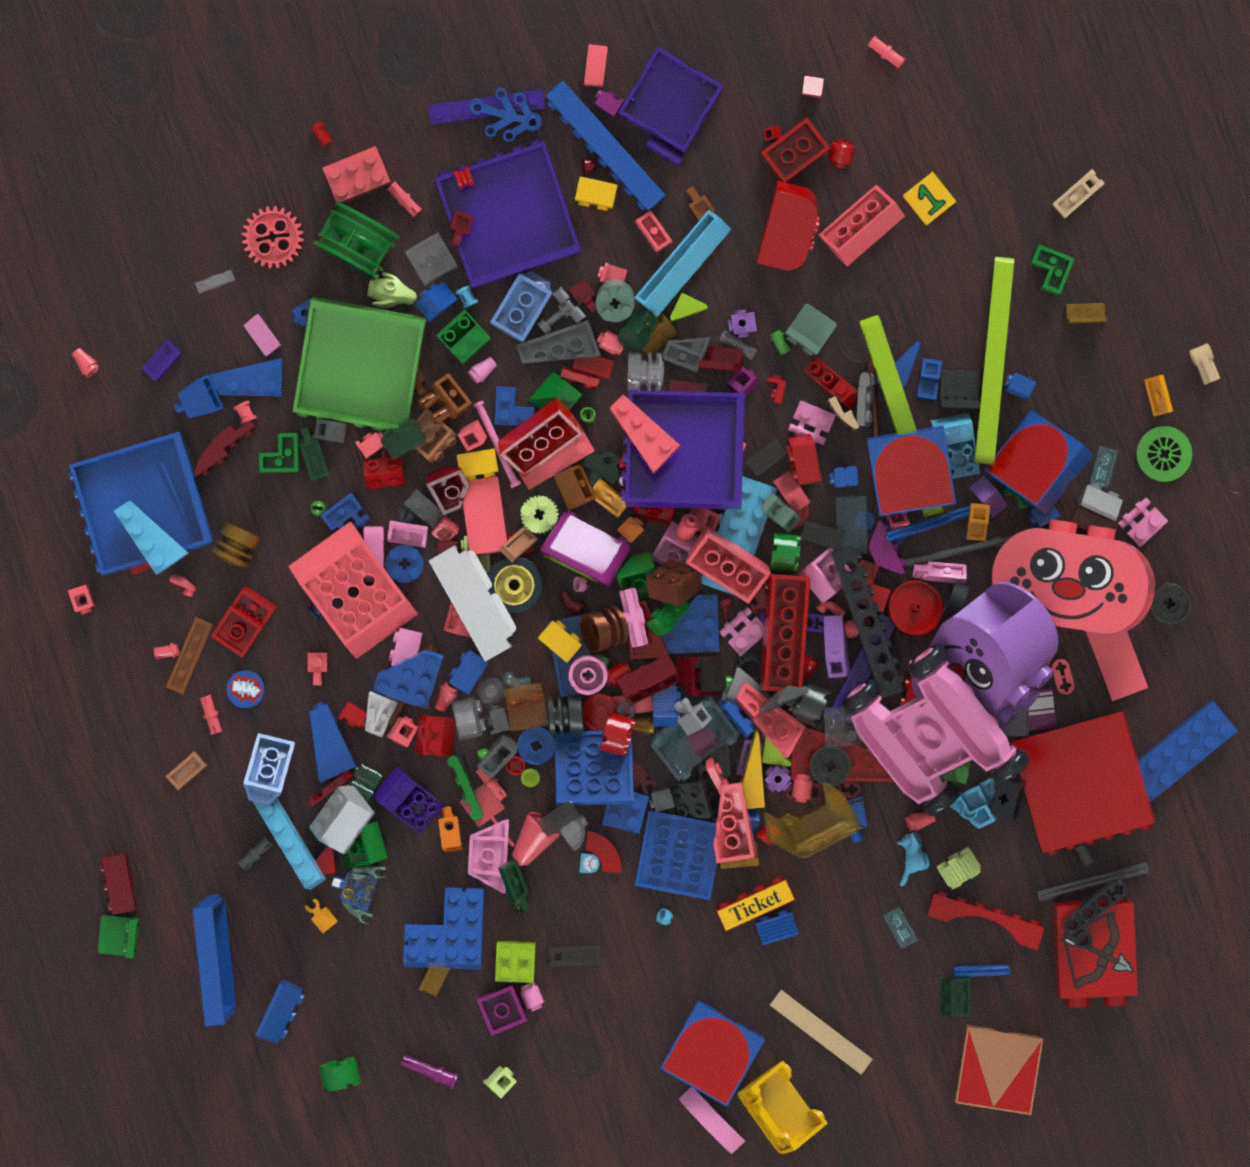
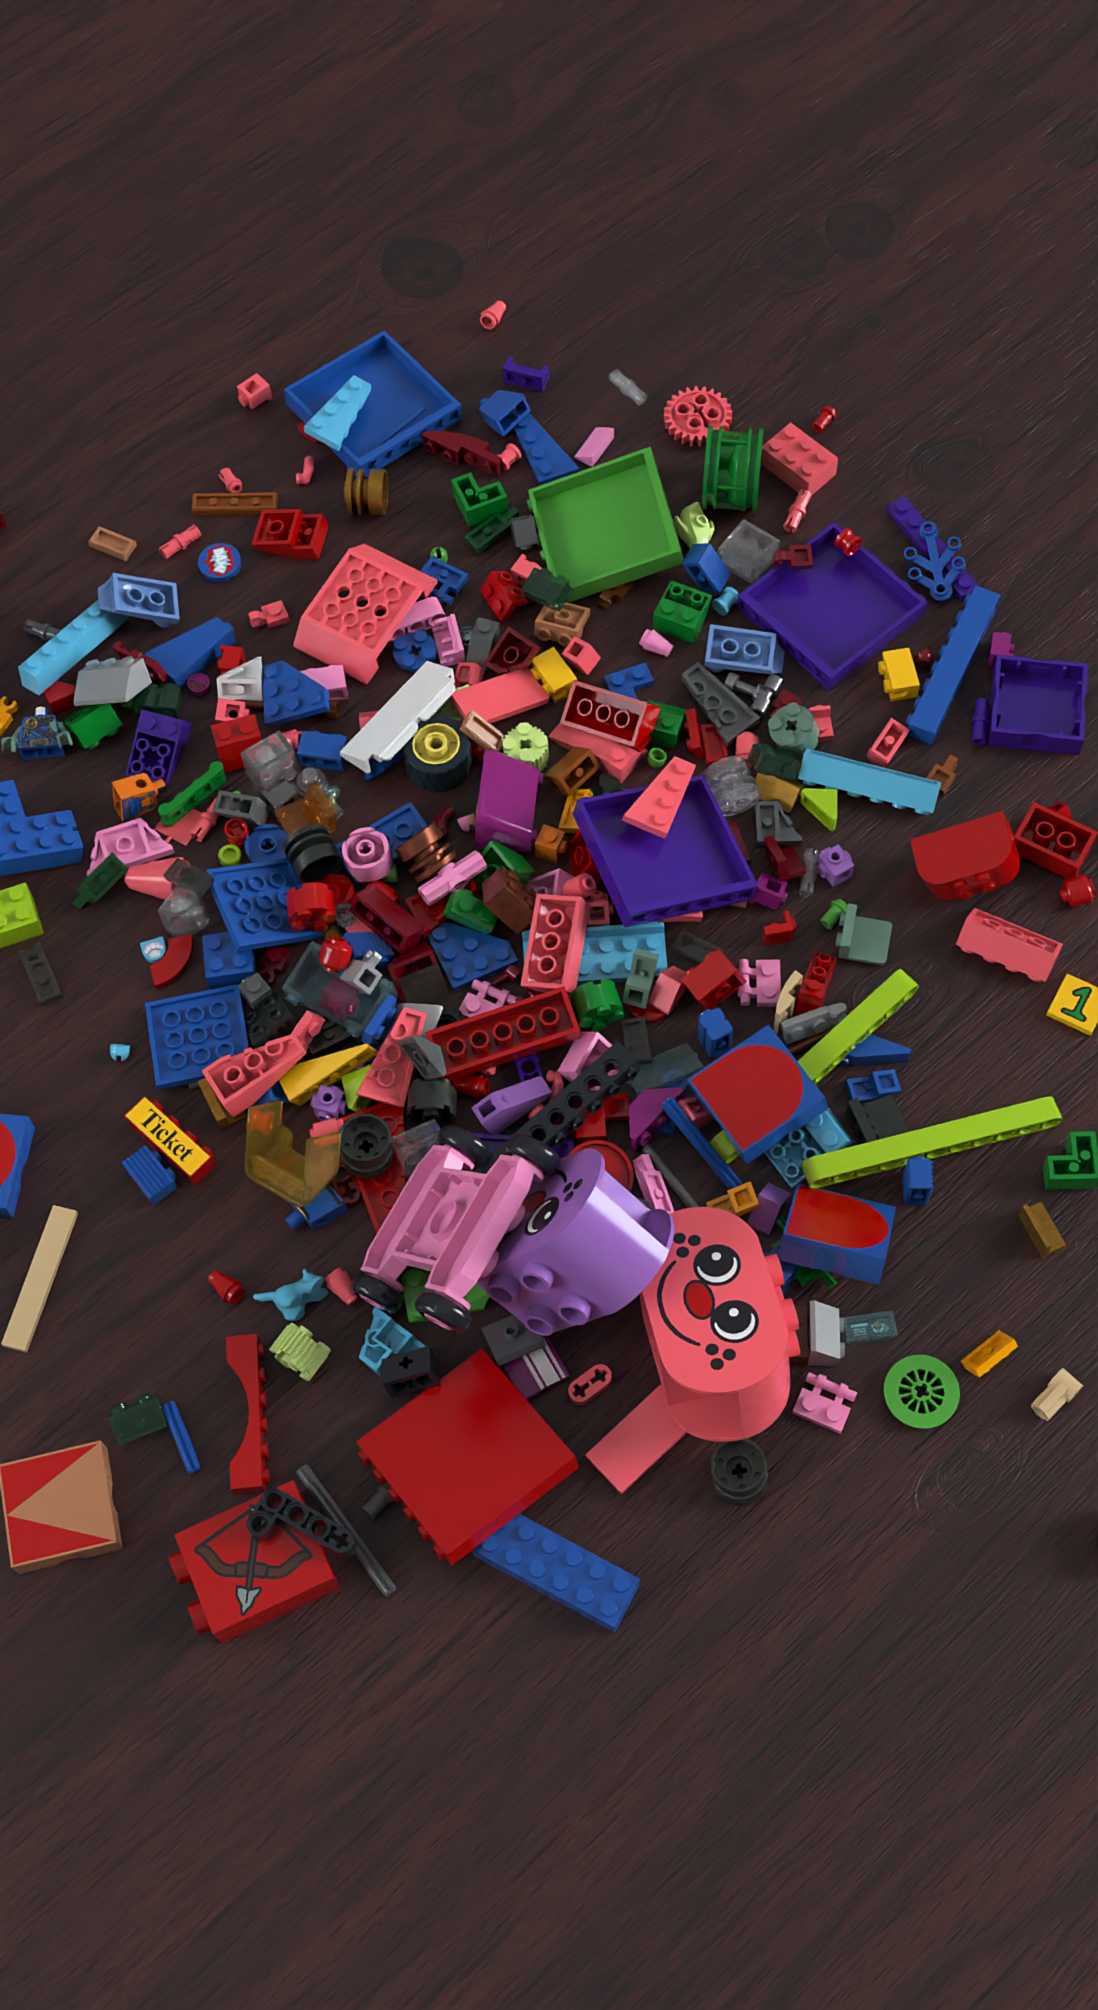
camera: 75 degrees right, 25 degrees down
dark orange brick [418,373,472,425] -> none
bright pink bar [473,400,521,489] -> none
yellow brick [538,620,582,663] -> none
coral slope [584,44,608,88] -> none
clear light blue tile [883,906,918,949] -> none
none -> magenta tile [187,673,211,696]
none -> red cone [208,1270,245,1304]
none -> red head [319,937,352,974]

